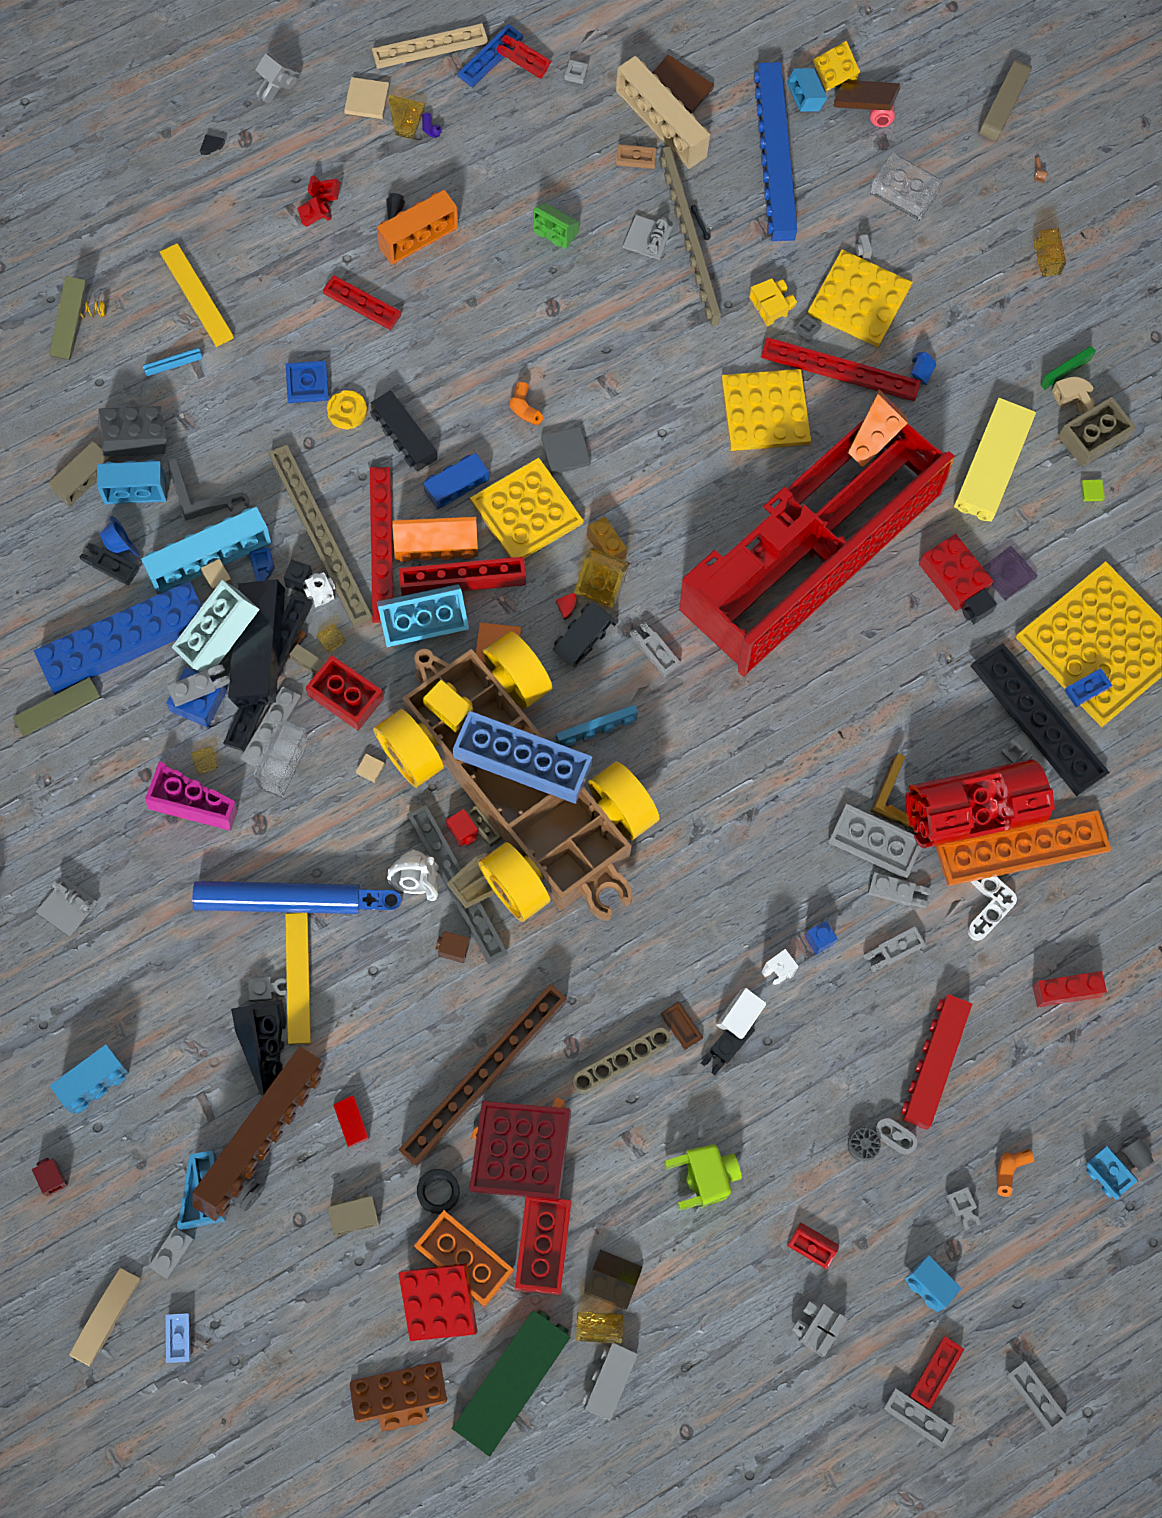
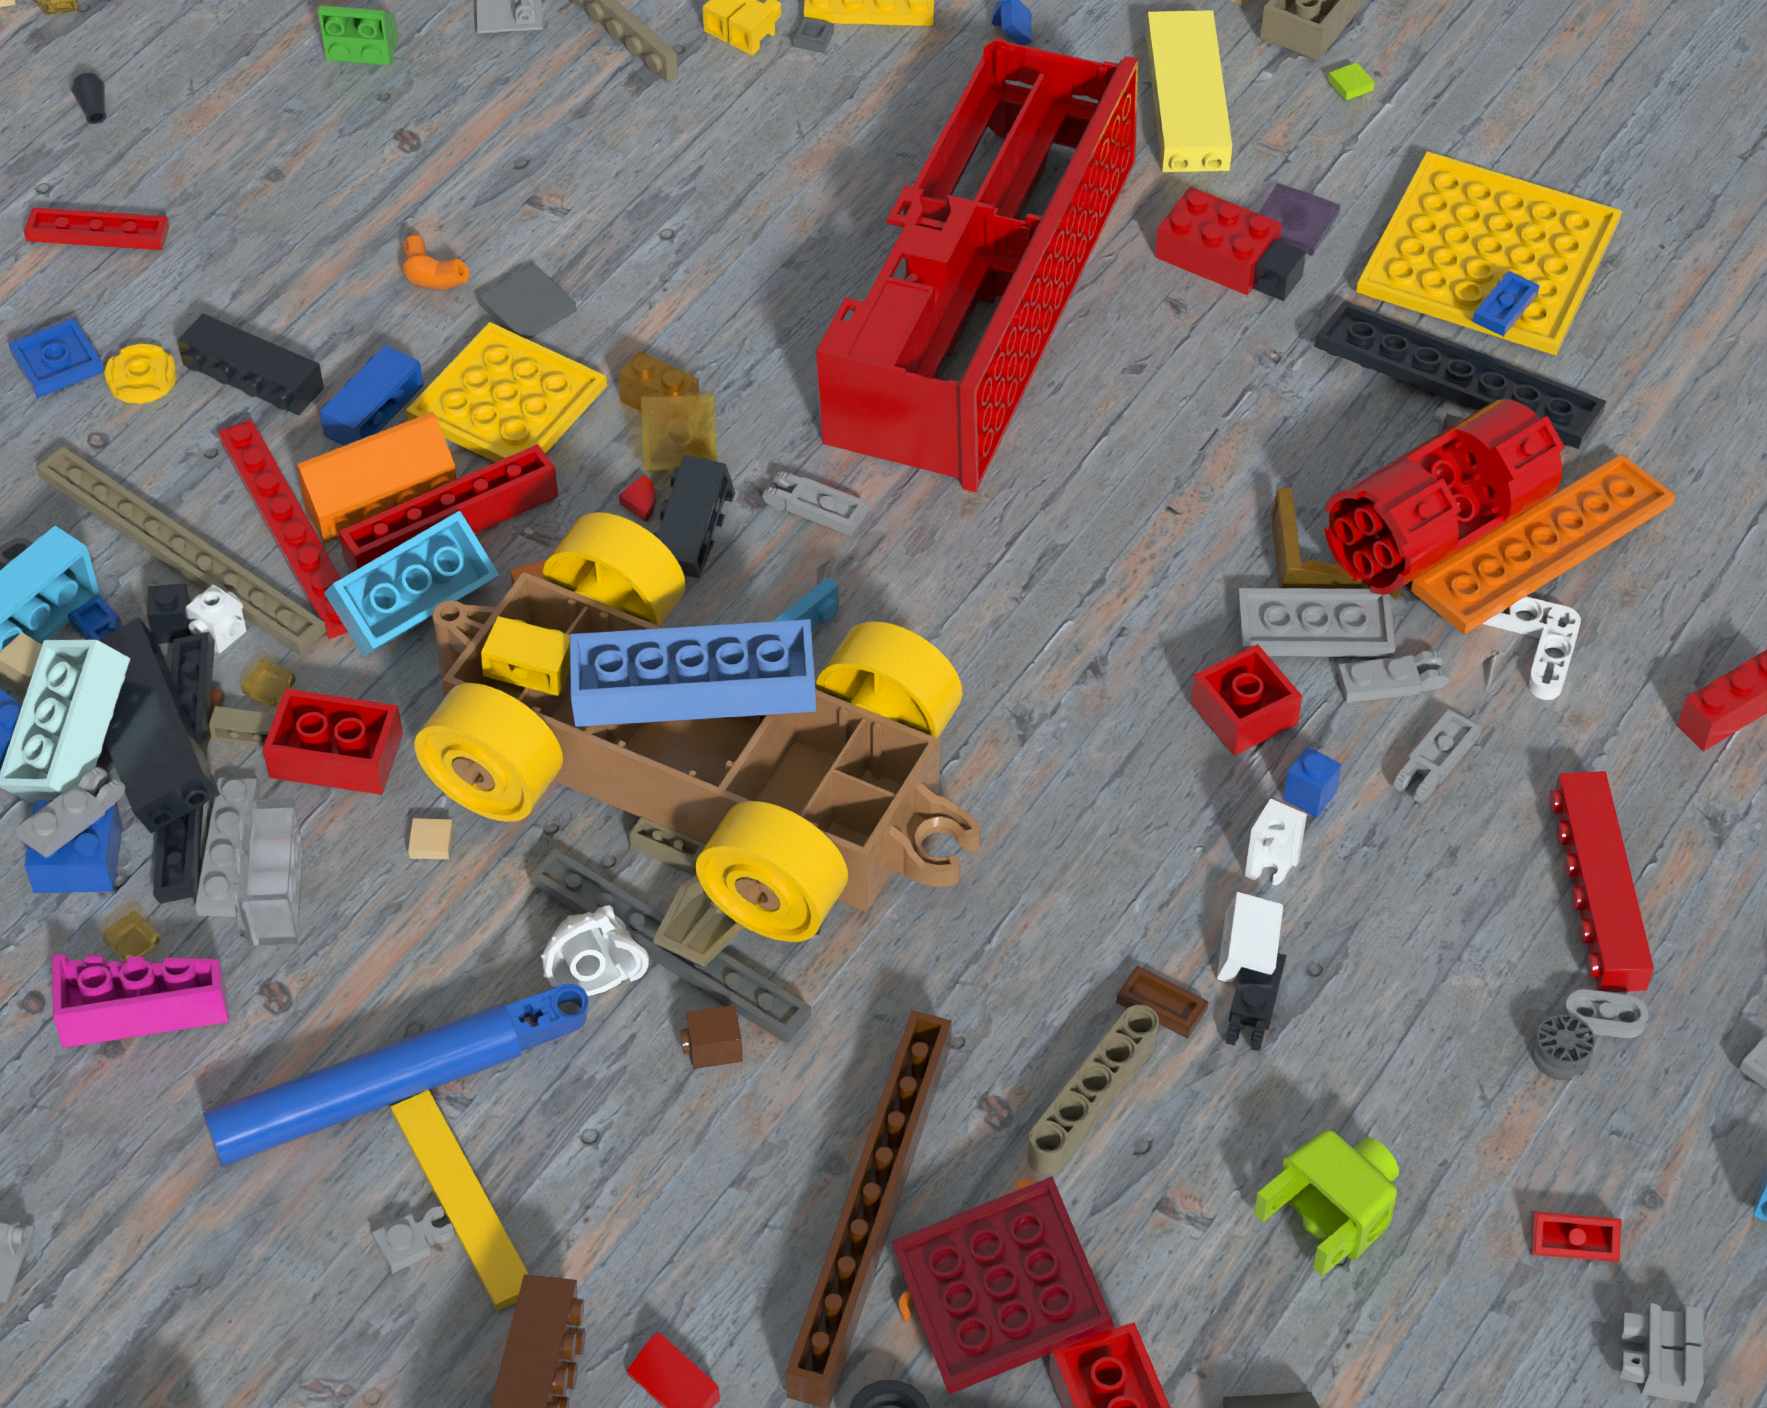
camera: 20 degrees left, 20 degrees down
black wedge [231,999,286,1095] -> none
orange brick [377,190,458,265] -> none
red brick [446,809,478,847] -> none
yellow plate [721,369,811,451] -> none
red plate [761,337,921,402] -> none
wedge [848,390,908,467] -> none
none -> red brick [1191,644,1302,756]

